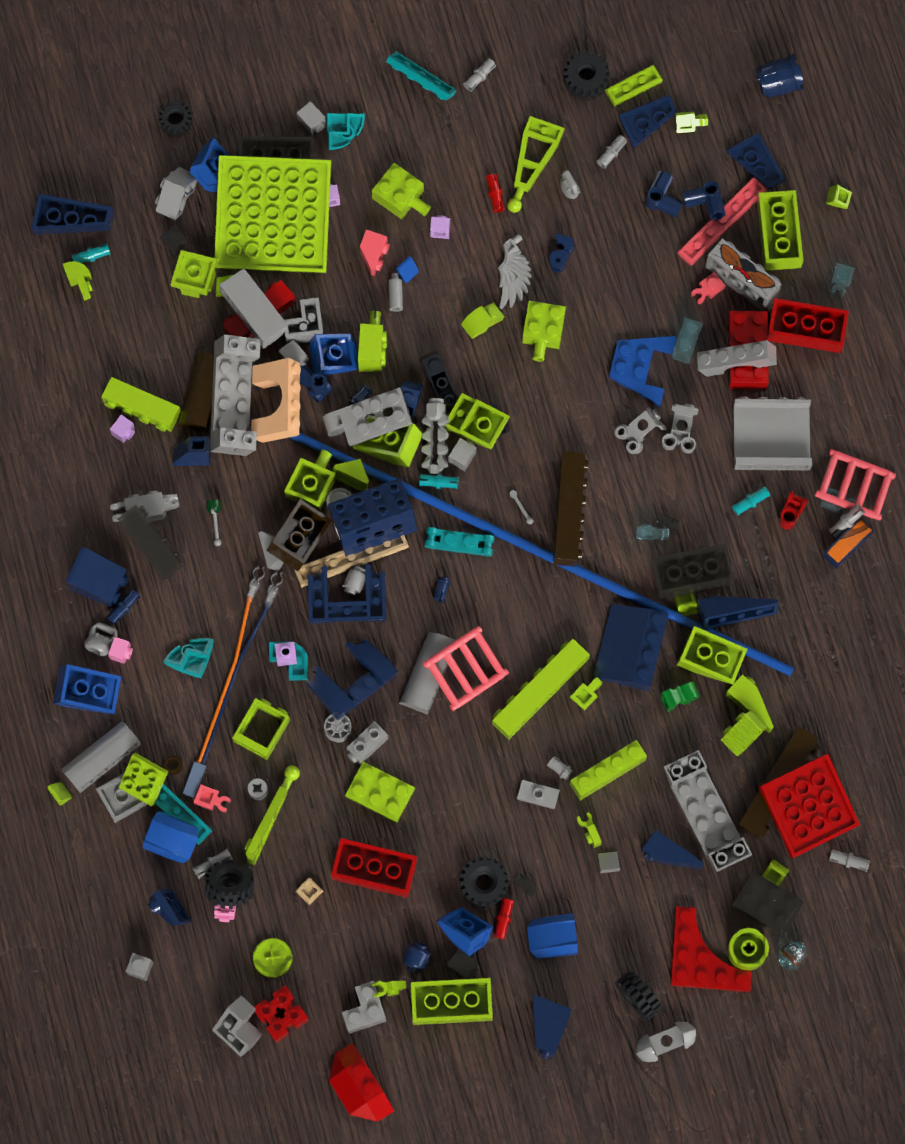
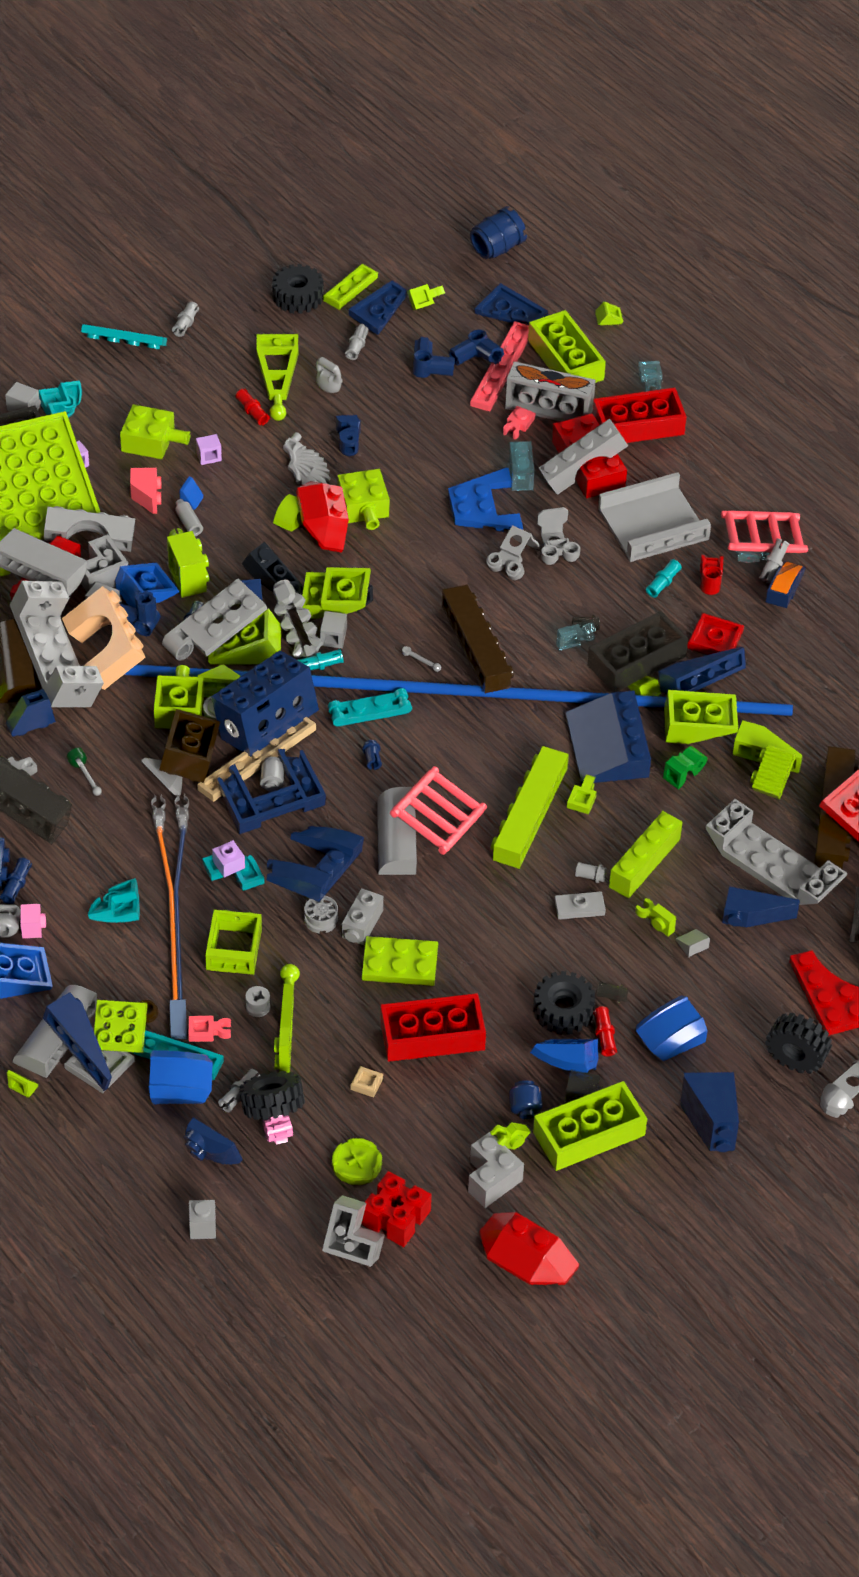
camera: 25 degrees left, 25 degrees down
none -> dark blue slope [43,992,112,1091]
none -> light grey arch [44,506,135,552]
none -> red wedge [296,481,349,553]
none -> red tile [687,613,744,655]

